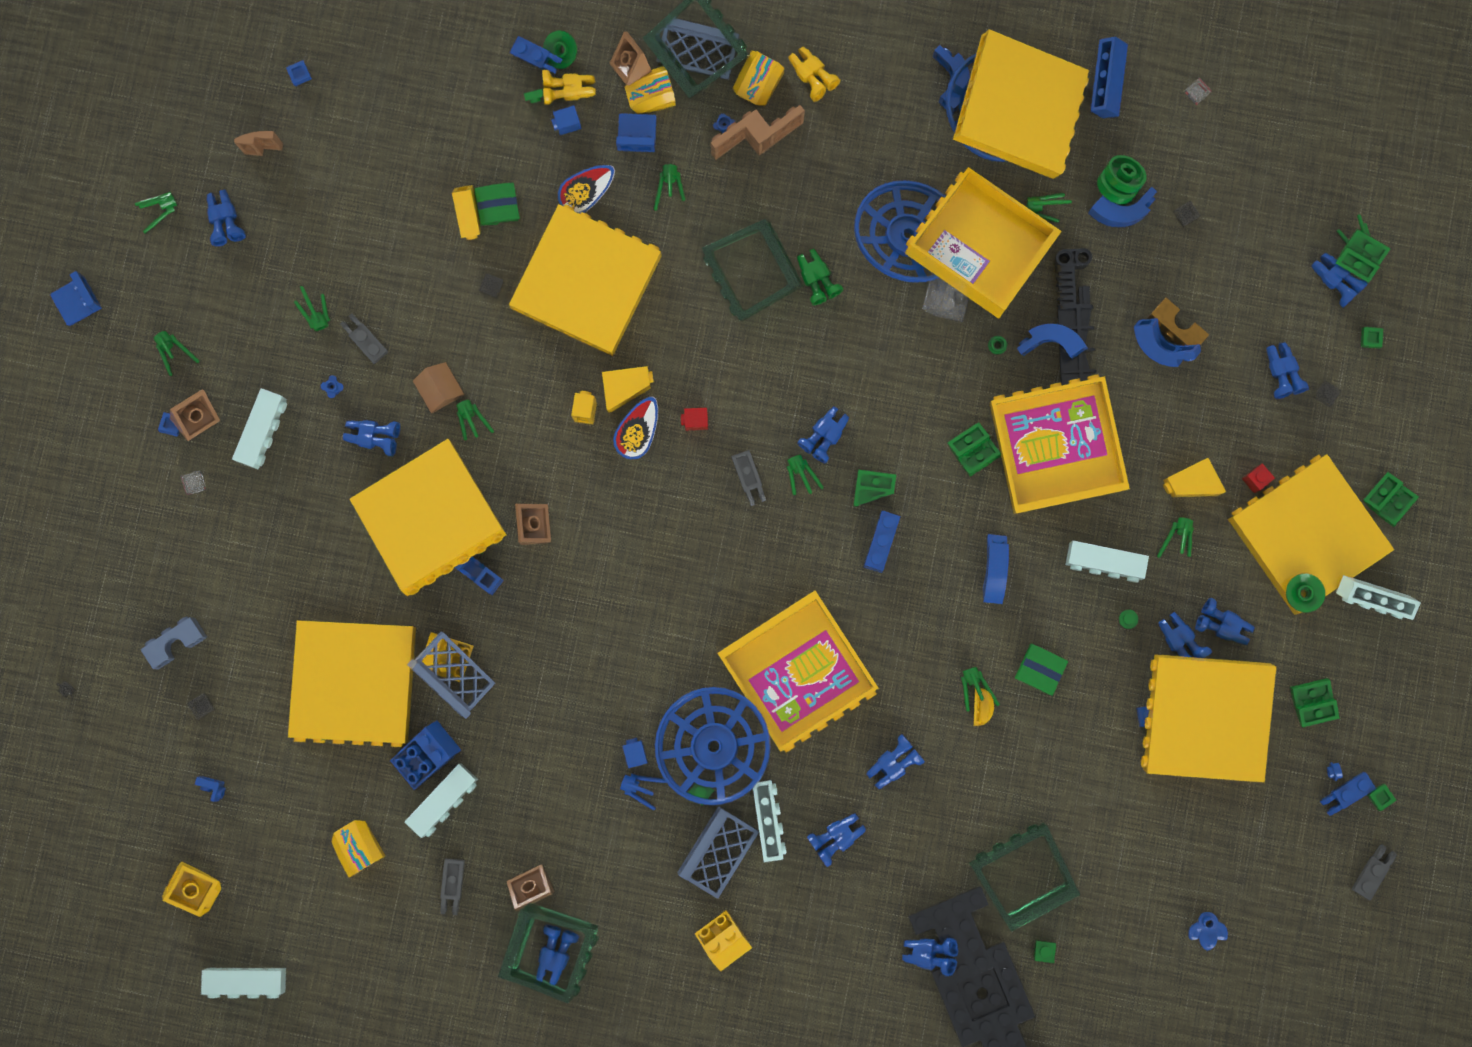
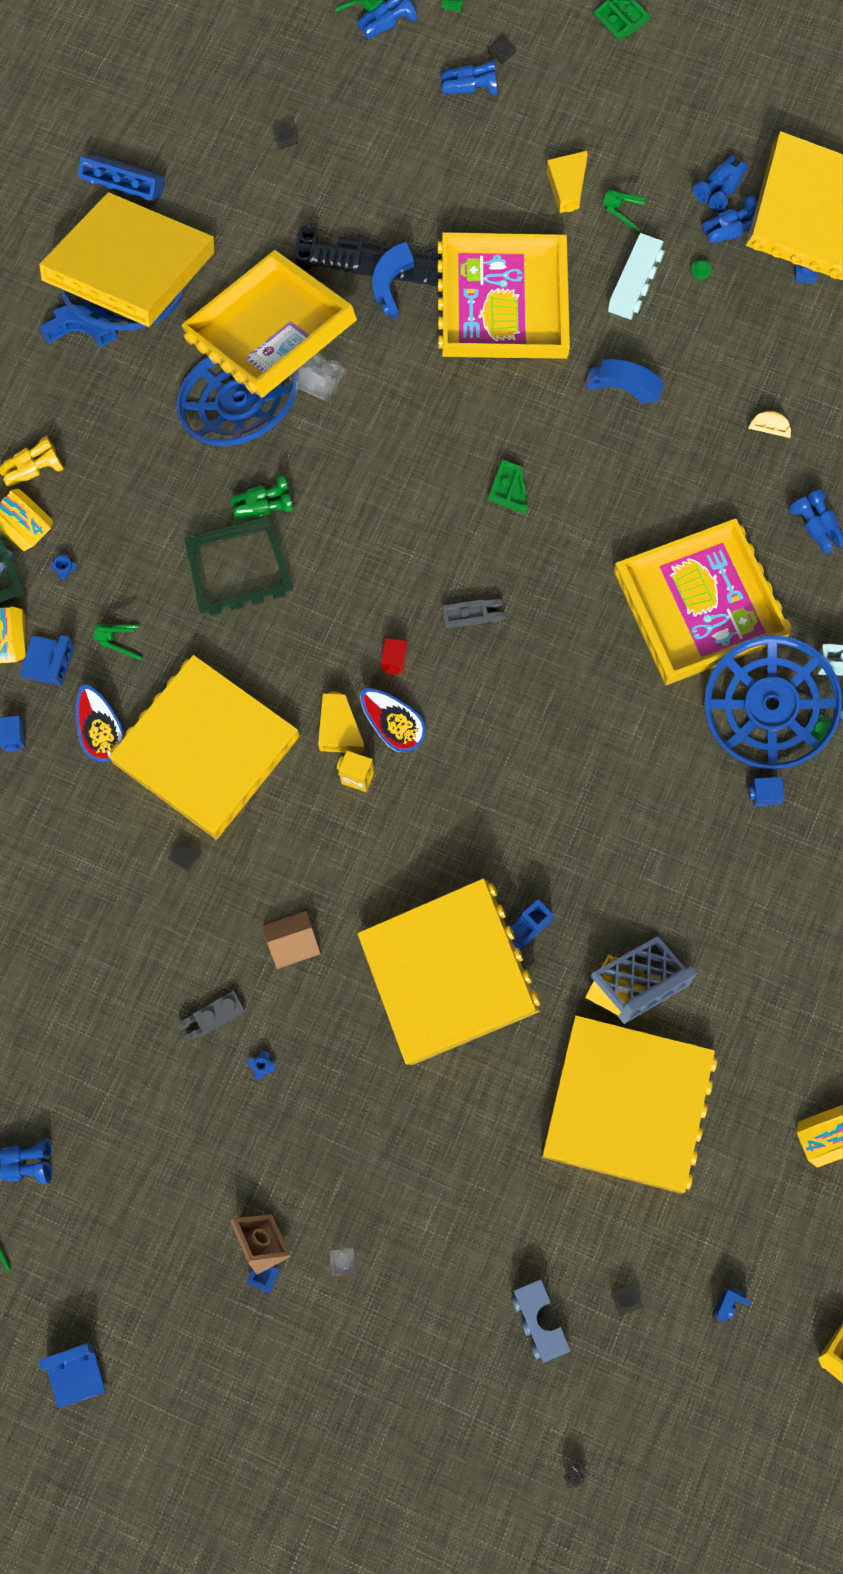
camera: 75 degrees left, 10 degrees down
green plant [154,331,200,376] -> none
light aqua brick [232,388,287,470] -> none
green plant [294,286,330,331] -> none
blue piece [343,420,400,457] -> none
blue slope [390,721,461,790] -> none
light aqua brick [405,764,478,838] -> none
yellow slope [452,185,481,240] -> none
green plant [456,400,494,440] -> none
green slope [474,183,520,226] -> none
medium nougat slope [515,504,551,545] -> none
blue plant [620,774,667,810] -> none
medium nougat bracket [711,105,805,160] -> none
green plant [787,455,823,495] -> none
blue piece [797,406,849,464] -> none
blue arch [863,510,901,573] -> none
green slope [947,422,1001,477] -> none
green plant [961,667,1000,712] -> none
green plate [988,336,1007,355] -> none
green slope [1015,643,1068,696] -> none
green plant [1027,193,1072,223] -> none
blue arch [1088,187,1157,227] -> none
green wheel [1097,155,1147,204] -> none
blue arch [1134,318,1201,367] -> none
pearl gold arch [1147,298,1209,345] -> none
clear plate [1184,78,1212,105] -> none
yellow panel [1228,454,1394,615] -> none
red brick [1242,463,1275,493] -> none
green dish [1286,573,1325,613] -> none
green slope [1290,678,1340,728] -> none
light aqua brick [1336,575,1421,620] -> none

